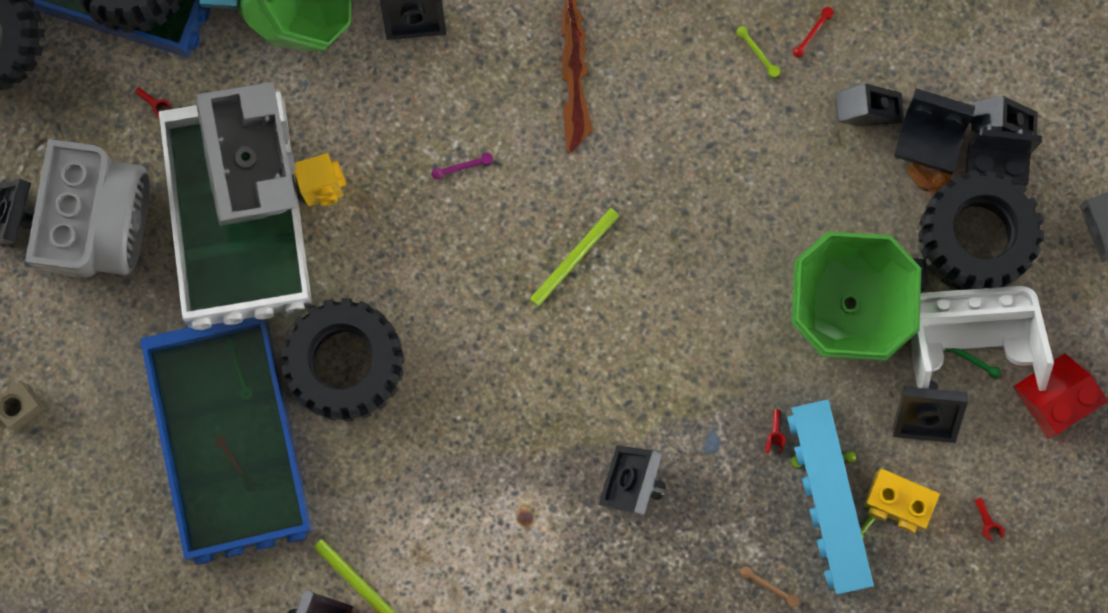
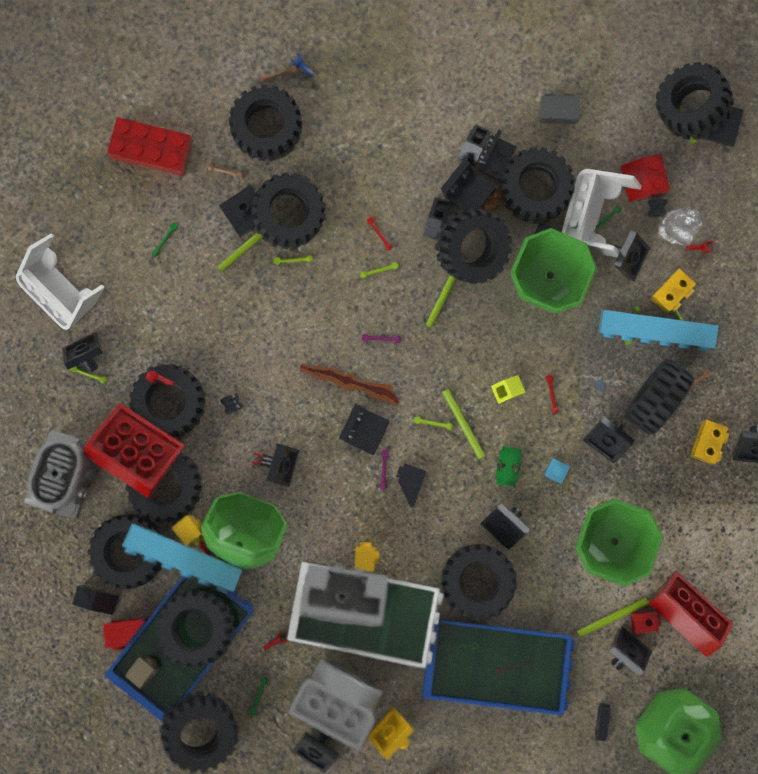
camera: 70 degrees left, 5 degrees up
red hand [765,409,786,455] -> none
none -> green hinge [249,677,268,716]
none -> black bracket [339,403,390,455]
none -> magenta hinge [362,334,401,343]
none -> yellow tile [367,706,414,760]
none -> black slope [396,463,427,508]
none -> lime hinge [414,416,453,430]
none -> lime bar [425,259,466,328]
none -> black tyre [435,208,512,284]
none -> black tile [480,503,530,550]
none -> neon yellow brick [491,375,526,404]
none -> green piece [495,446,523,487]
none -> medium azure plate [543,458,570,484]
none -> red hinge [545,375,559,414]
none -> bright green rock [575,498,663,587]
none -> black tyre [625,359,694,435]
none -> black wheel [648,199,667,218]
none -> clear helmet [658,208,703,247]

